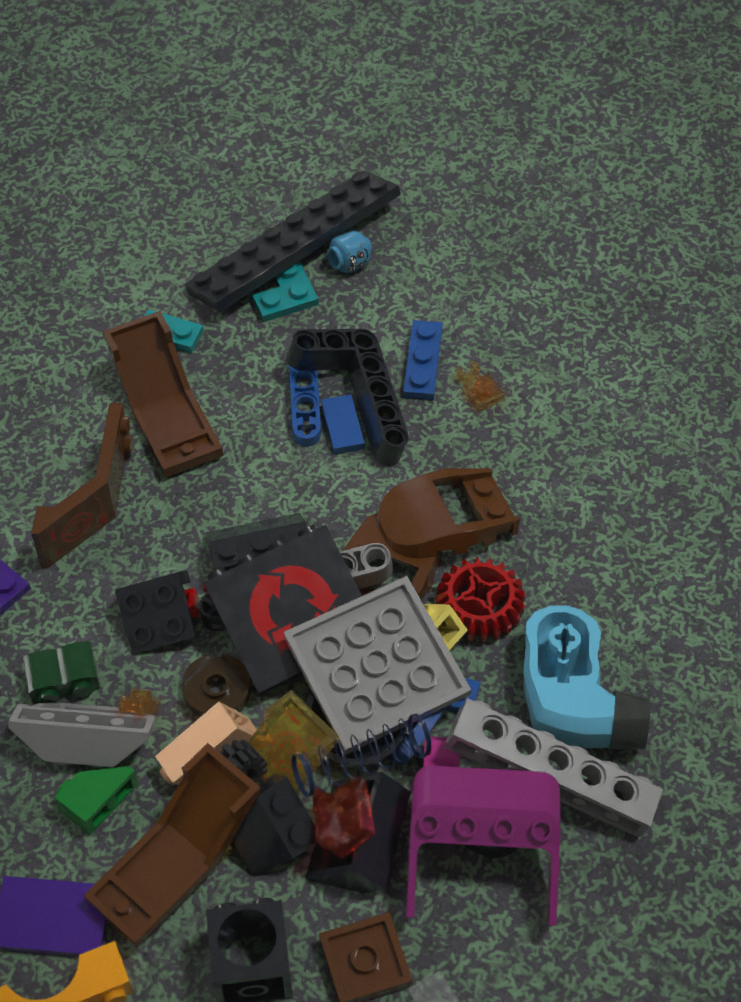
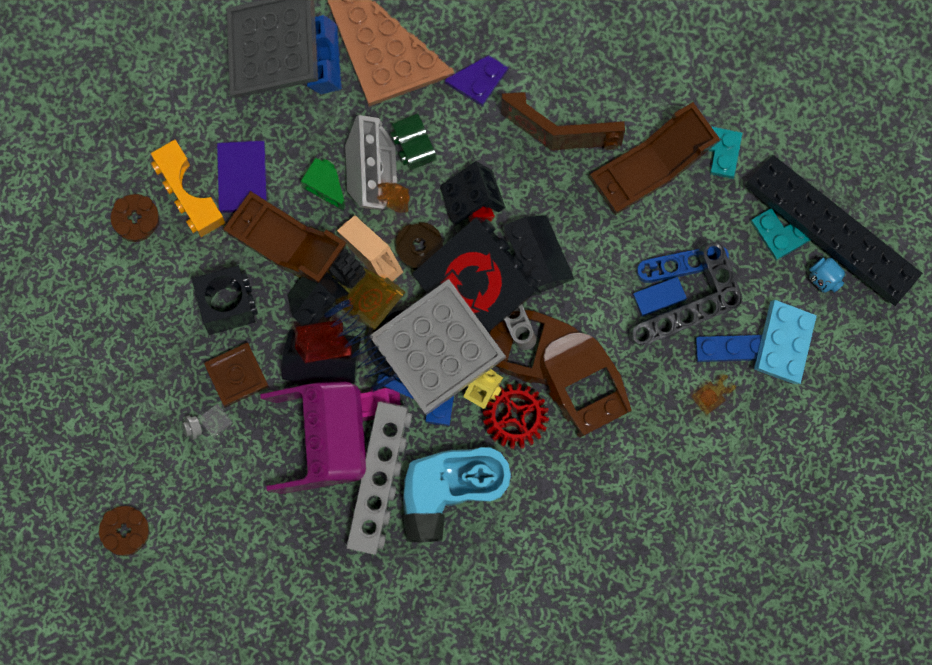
camera: 80 degrees right, 20 degrees up
none -> medium azure plate [754,300,817,384]

